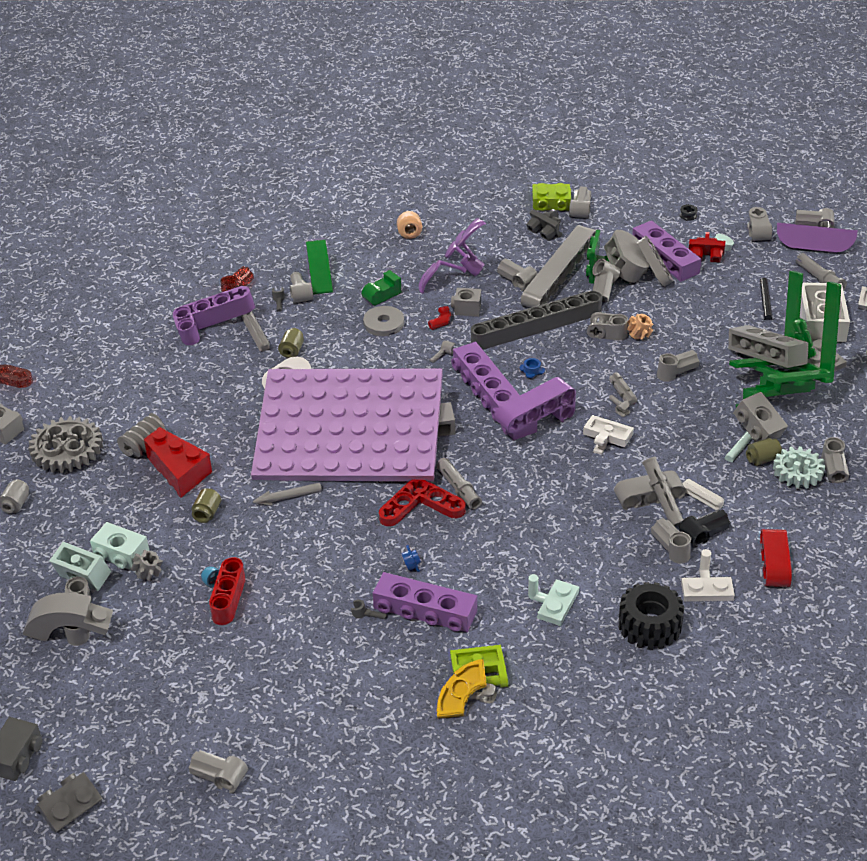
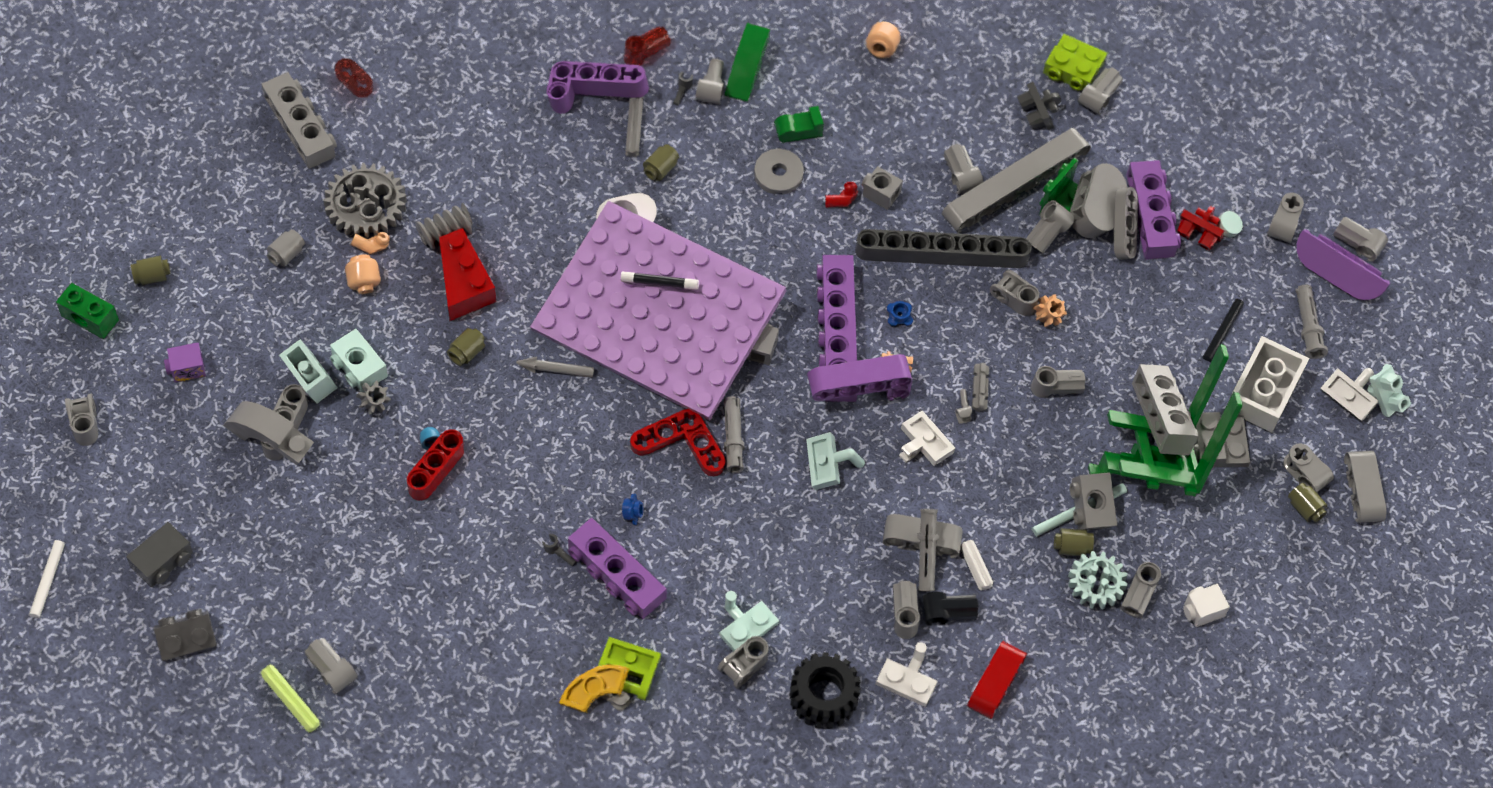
camera: 20 degrees right, 20 degrees up
medium lavender plant [419,218,486,294] -> none
light grey hand [430,341,455,363] -> none
black bush [680,204,698,221] -> none
green axle [793,318,816,359] -> none
none -> yellowish green axle [261,665,320,733]
none -> light nougat head [345,255,381,294]
none -> light nougat arm [350,232,390,254]
none -> black bar [621,271,699,290]
none -> light grey piece [717,636,768,689]
none -> light aqua plate [806,432,865,490]

